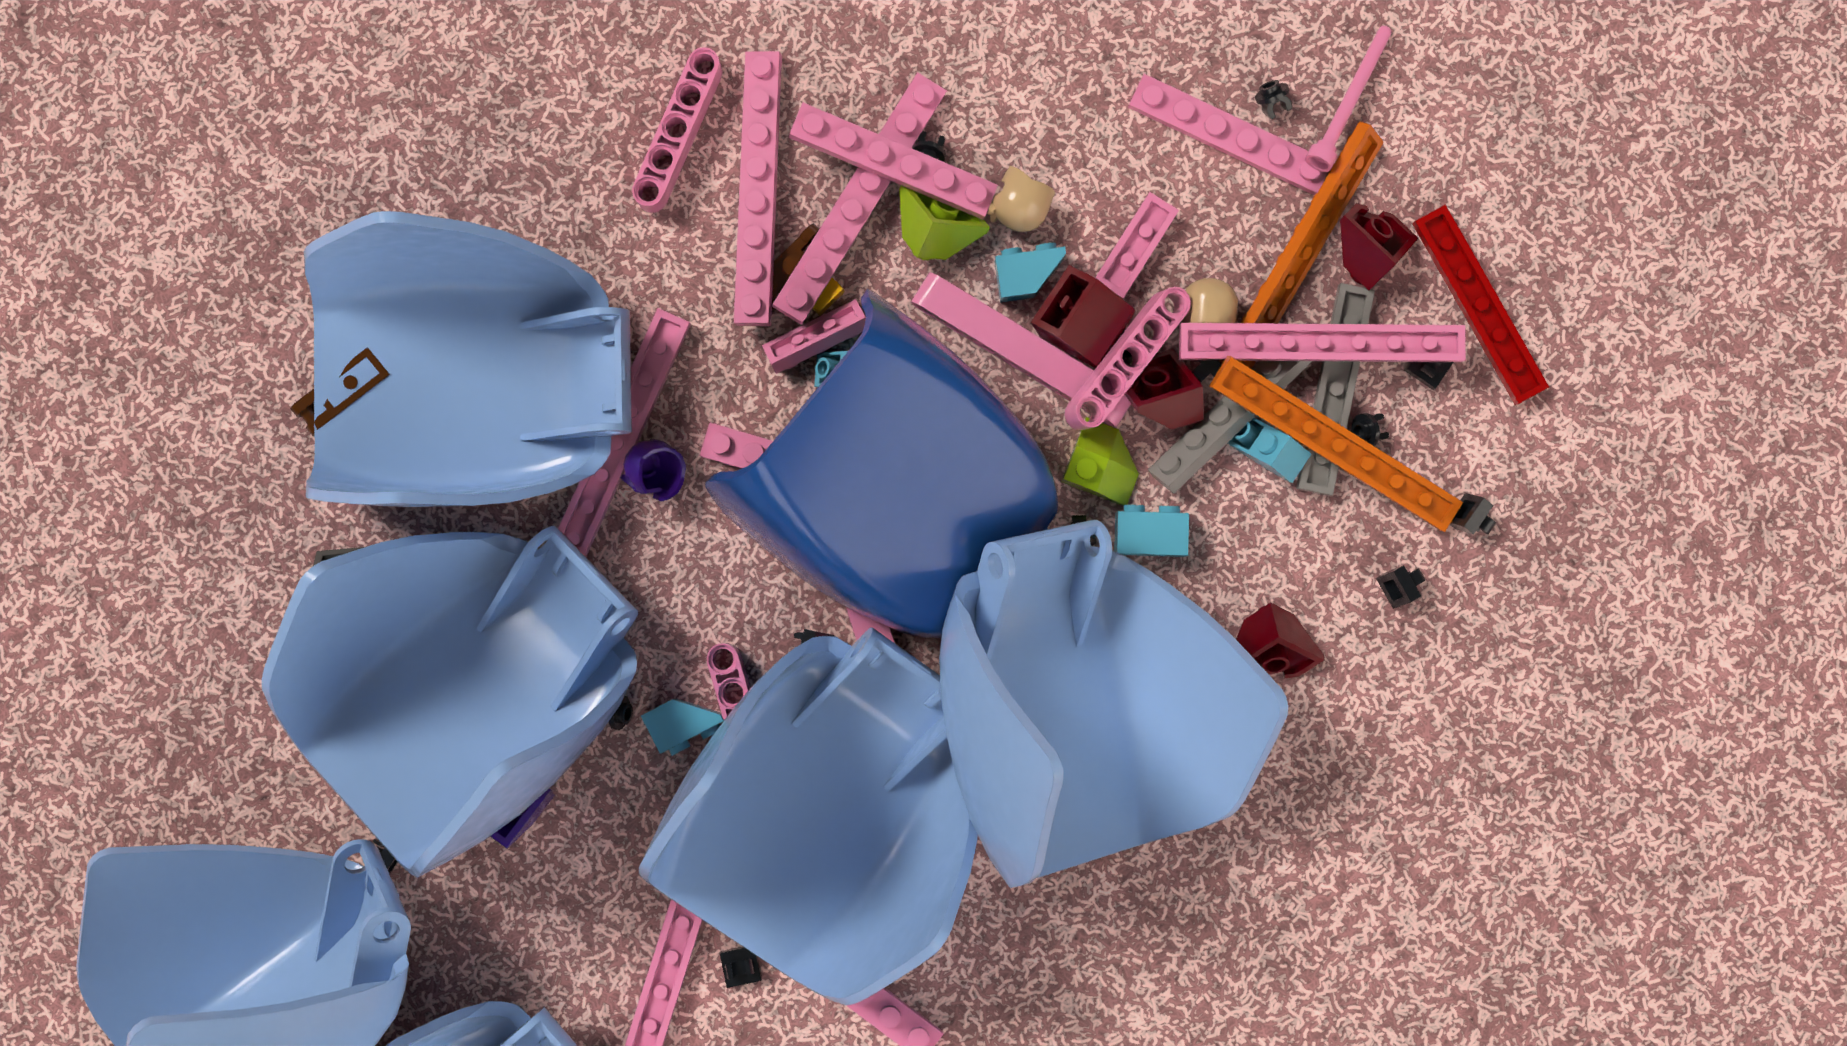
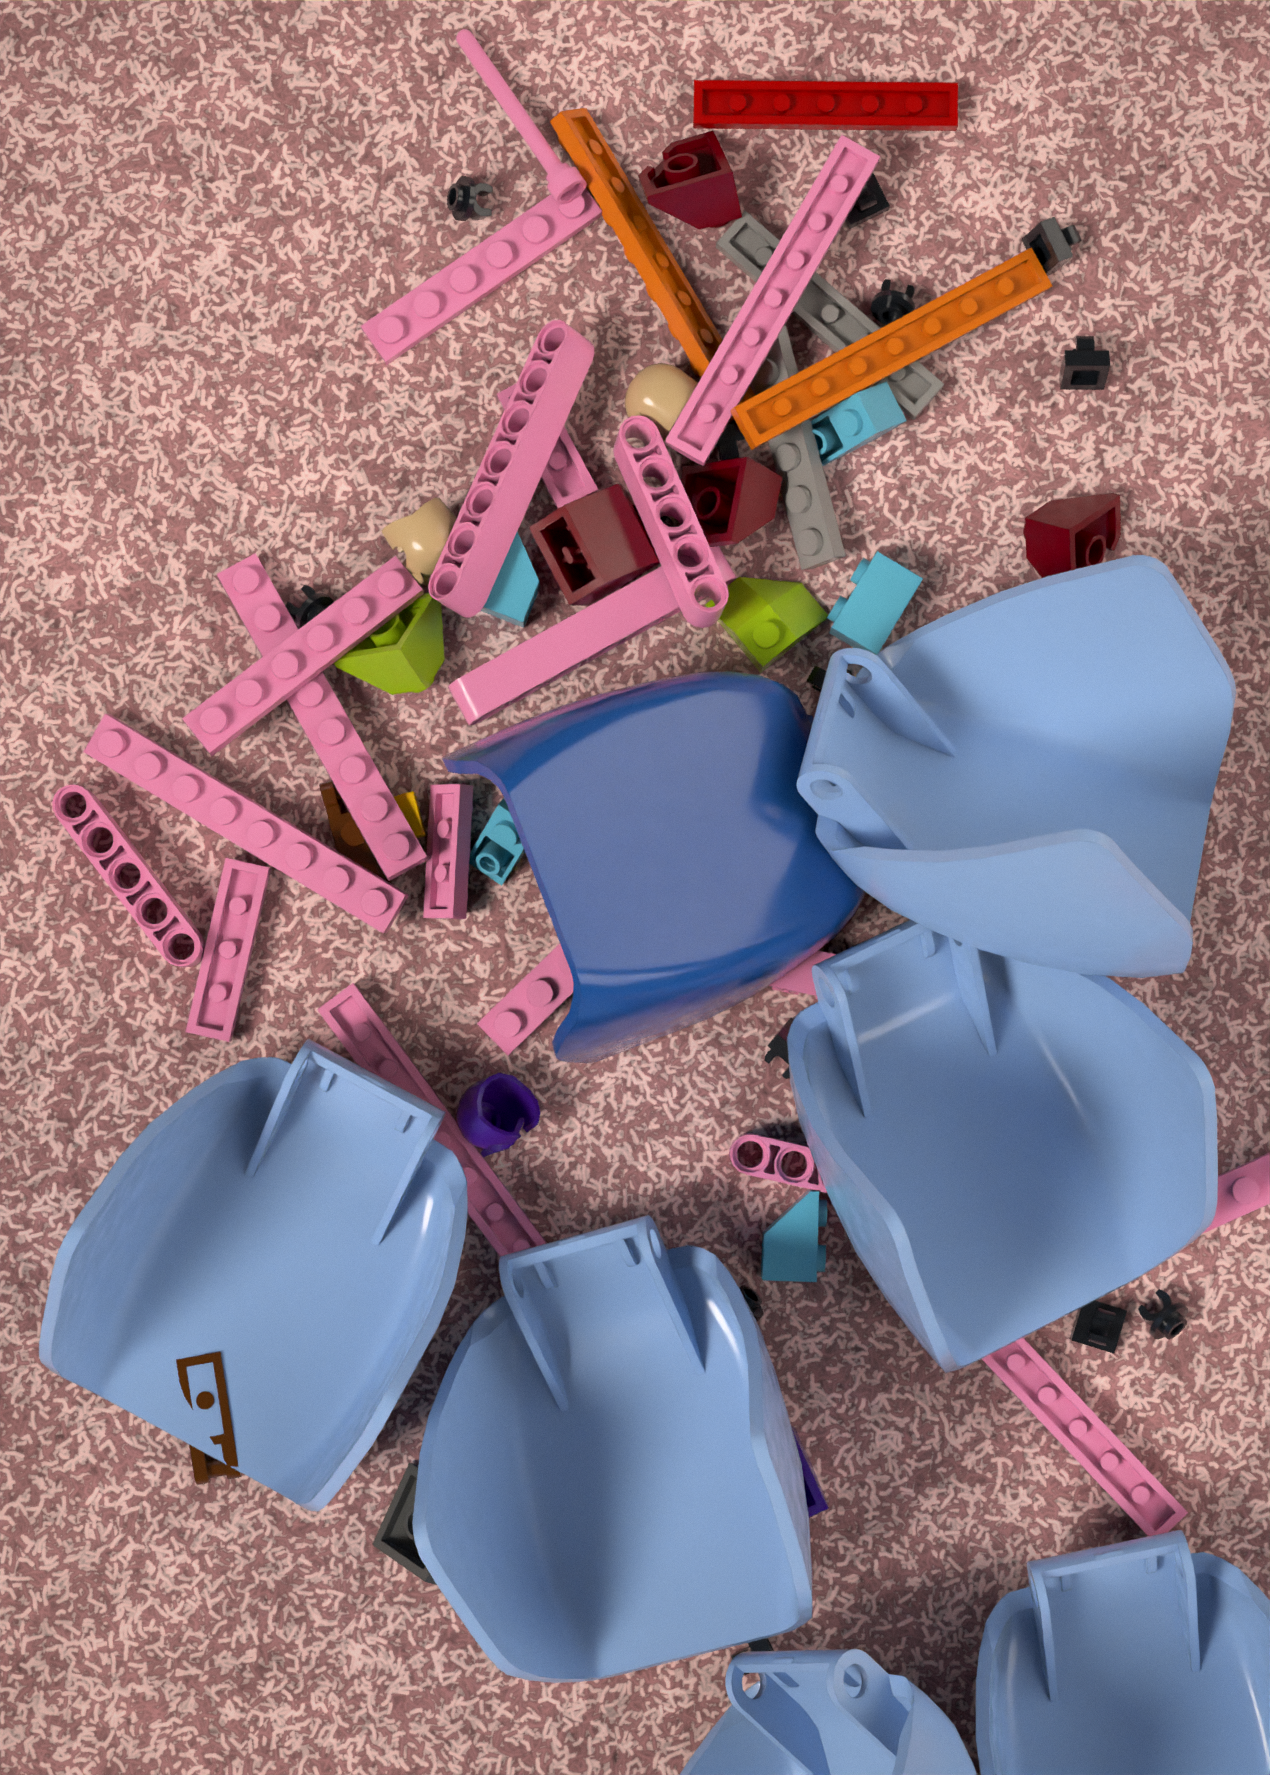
camera: 60 degrees left, 0 degrees up
none -> bright pink plate [186,858,271,1042]
none -> bright pink beam [428,320,594,618]
none -> black plate [1138,1289,1188,1339]

